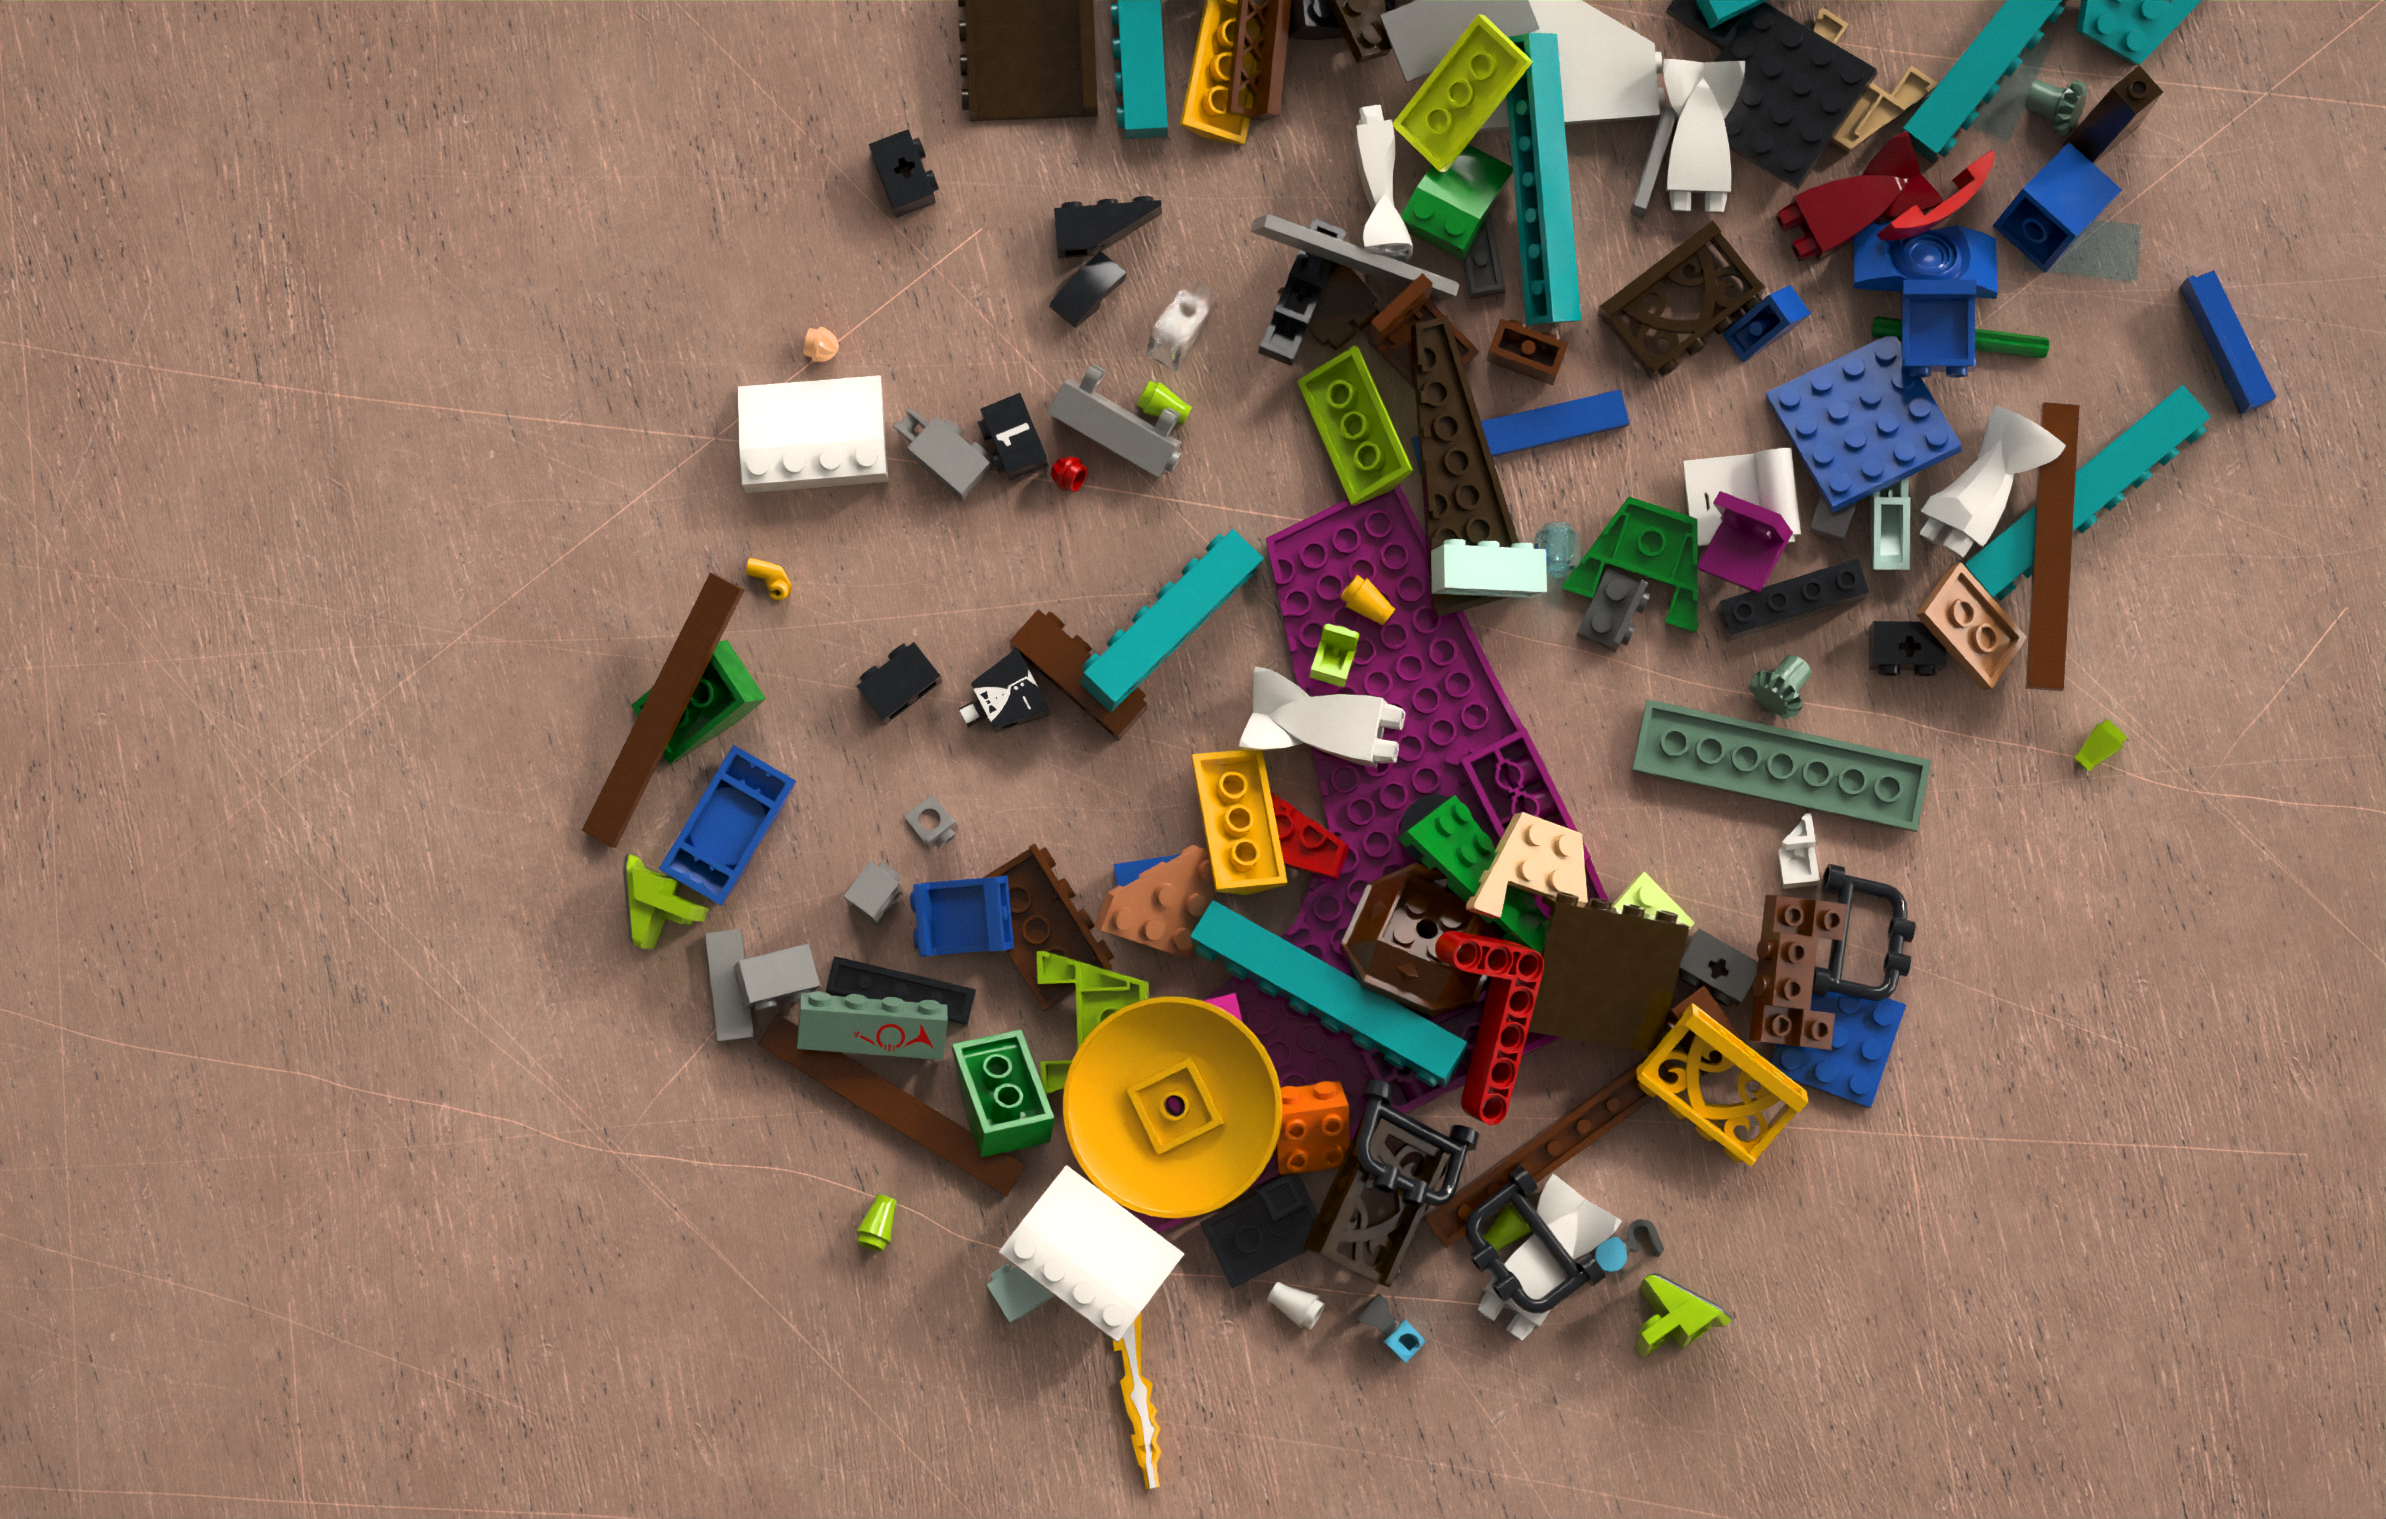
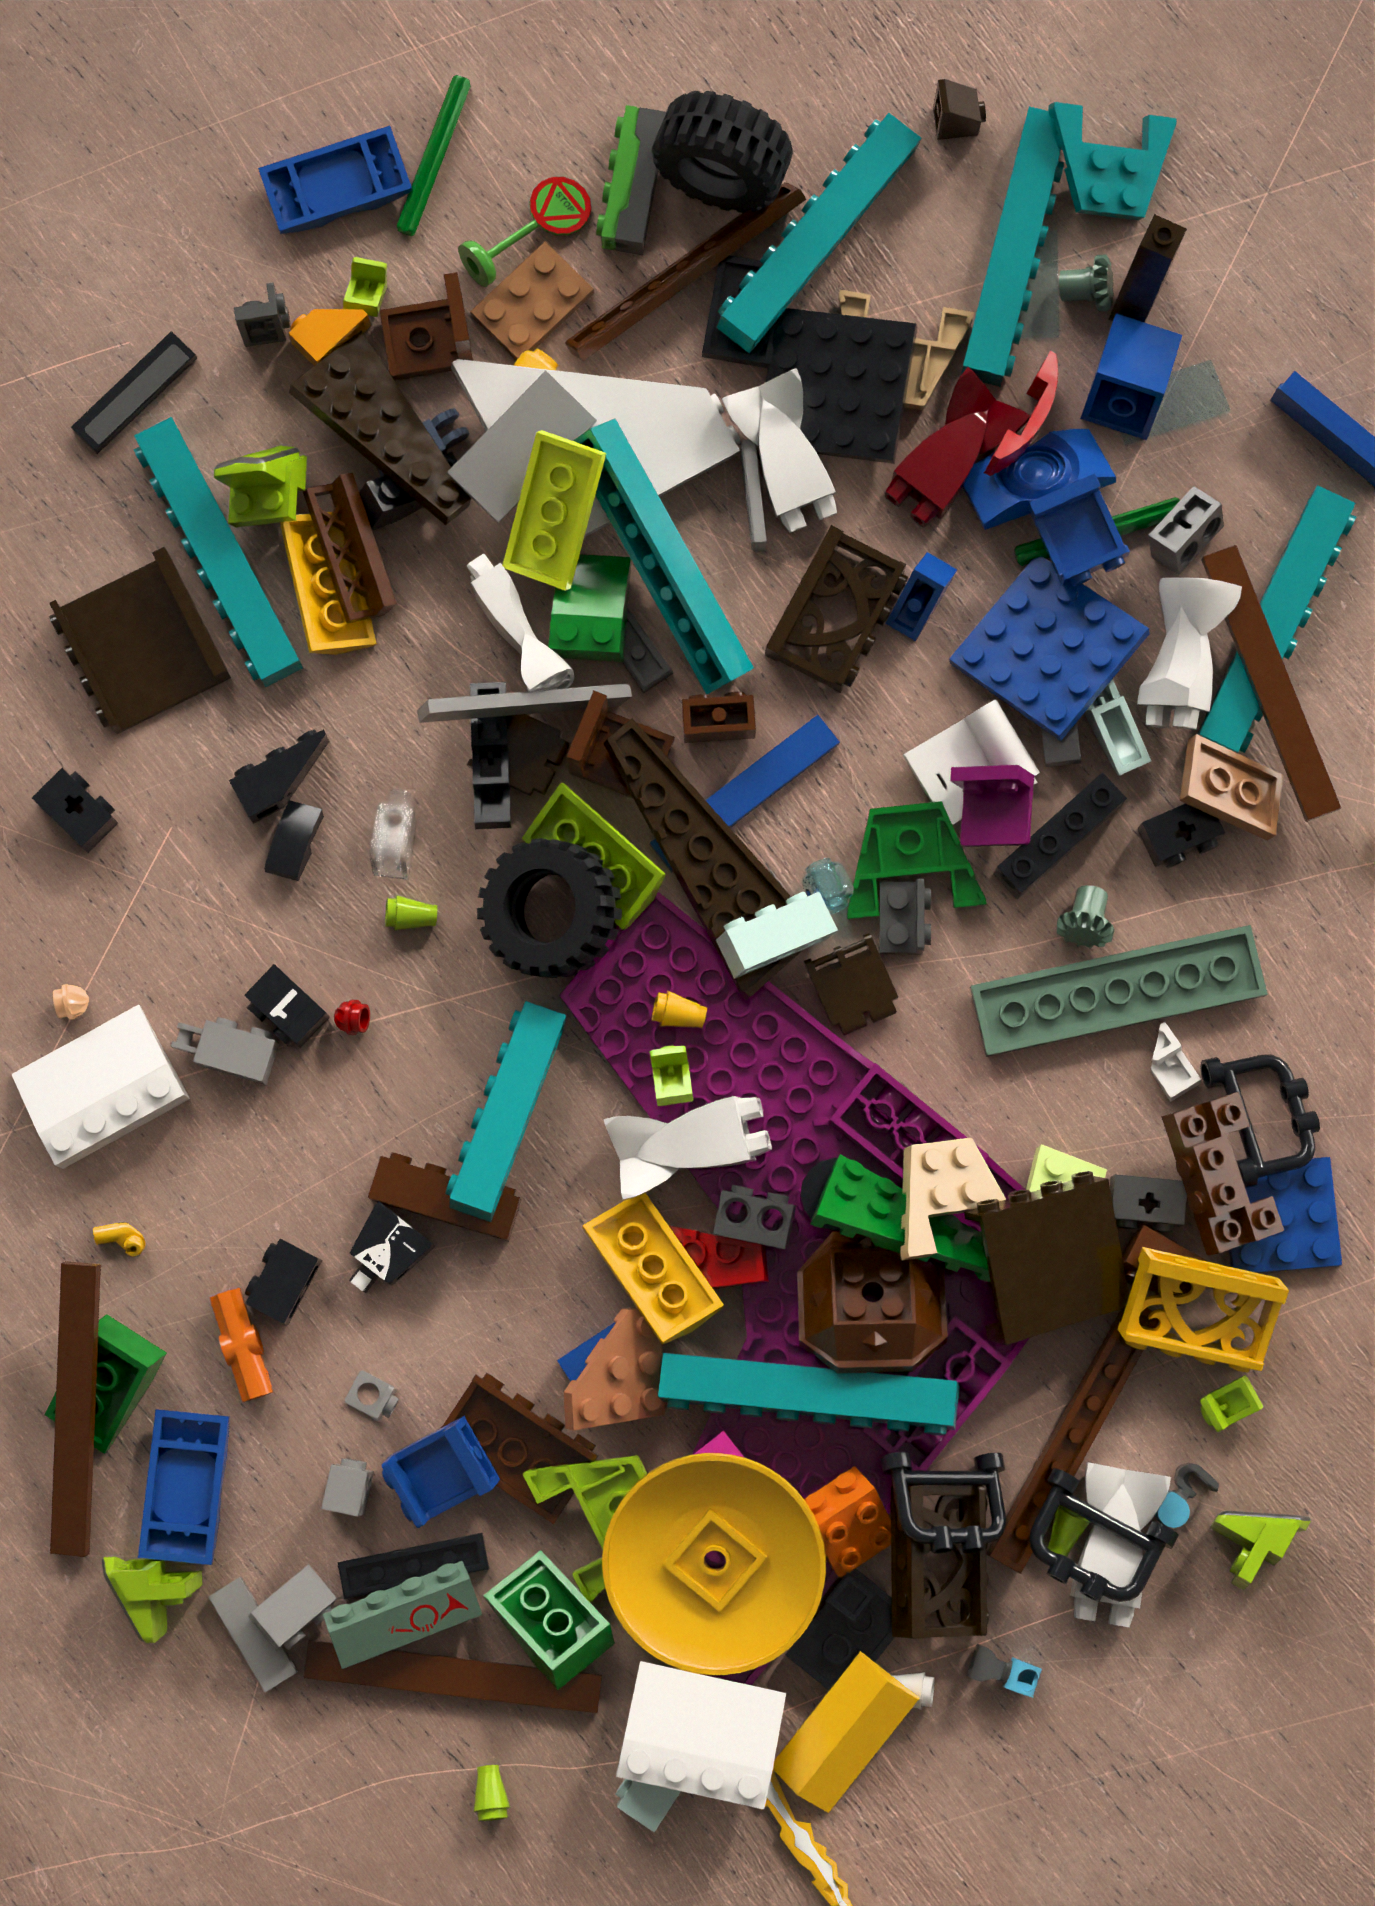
camera: 25 degrees left, 0 degrees up
light grey brick [1047,364,1182,478] -> none
red beam [1435,931,1544,1125] -> none
none -> orange piece [210,1288,273,1402]
none -> black tyre [477,838,622,978]
none -> dark grey brick [713,1185,797,1249]
none -> yellow slope [773,1651,919,1813]
none -> dark brown plate [804,933,898,1035]
none -> dark grey brick [1148,486,1224,575]
none -> lime bracket [1200,1375,1263,1432]

